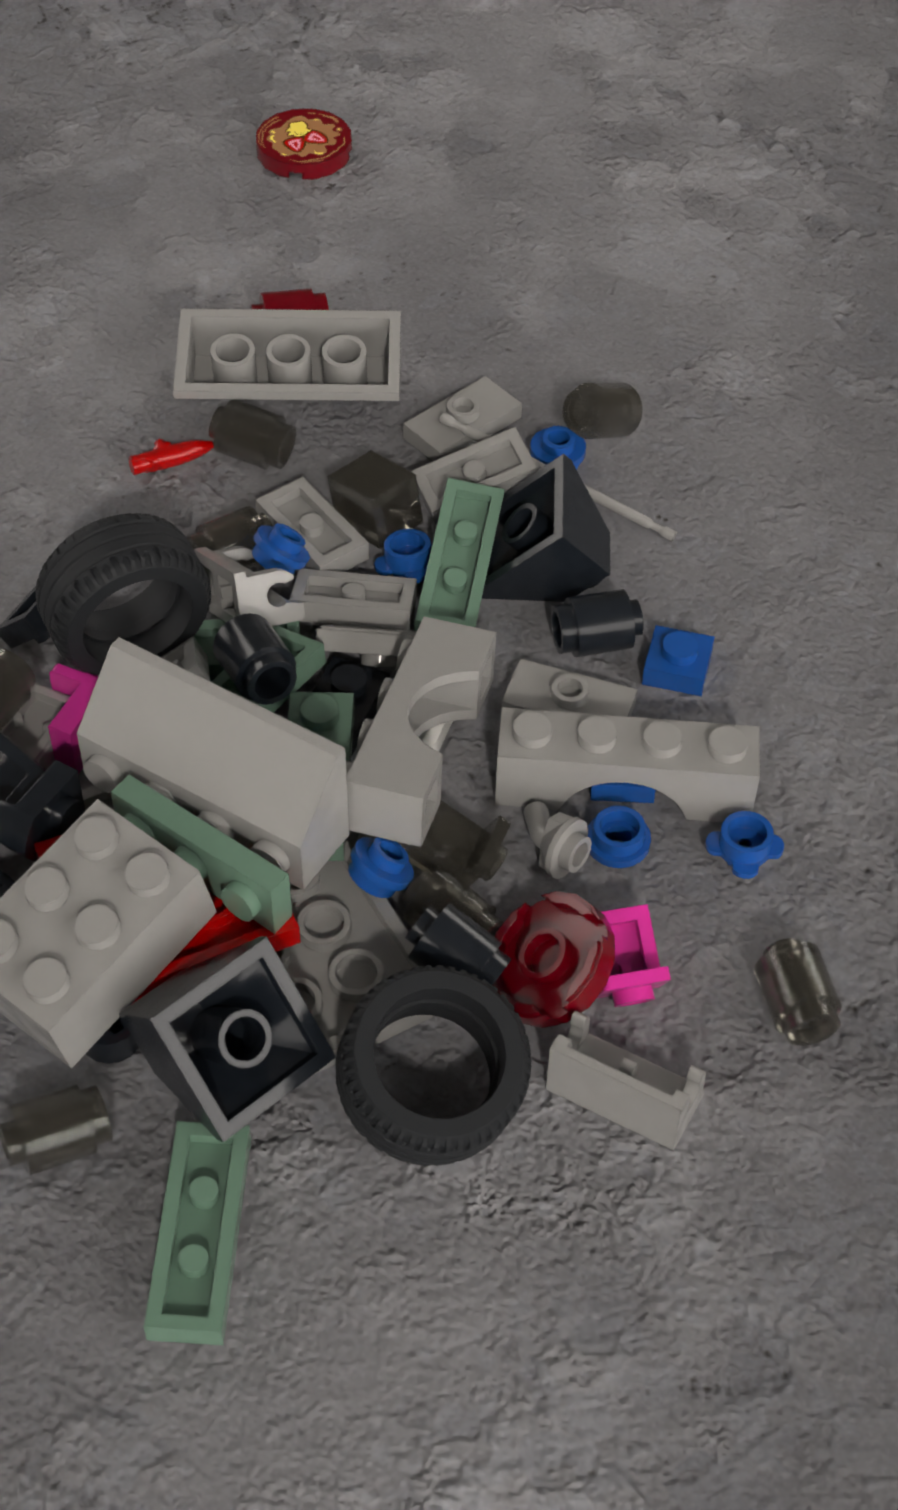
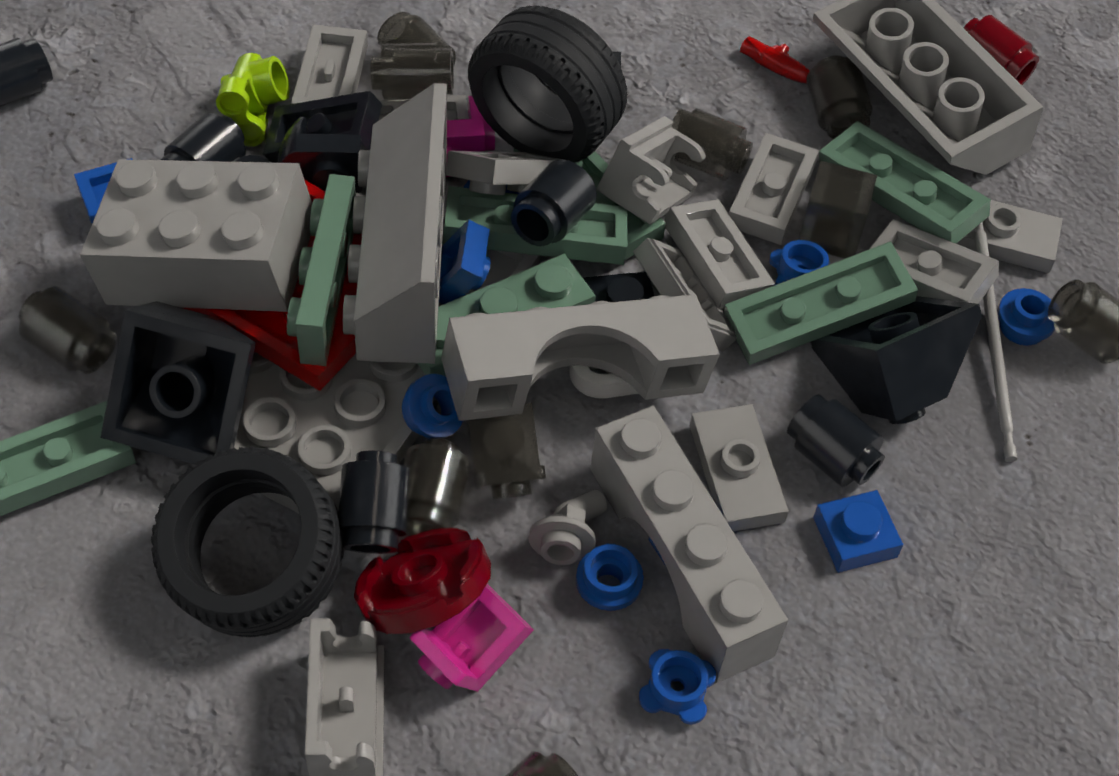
camera: 55 degrees right, 5 degrees up
blue plate [252,523,310,574] -> none
none -> sand green plate [819,121,991,244]

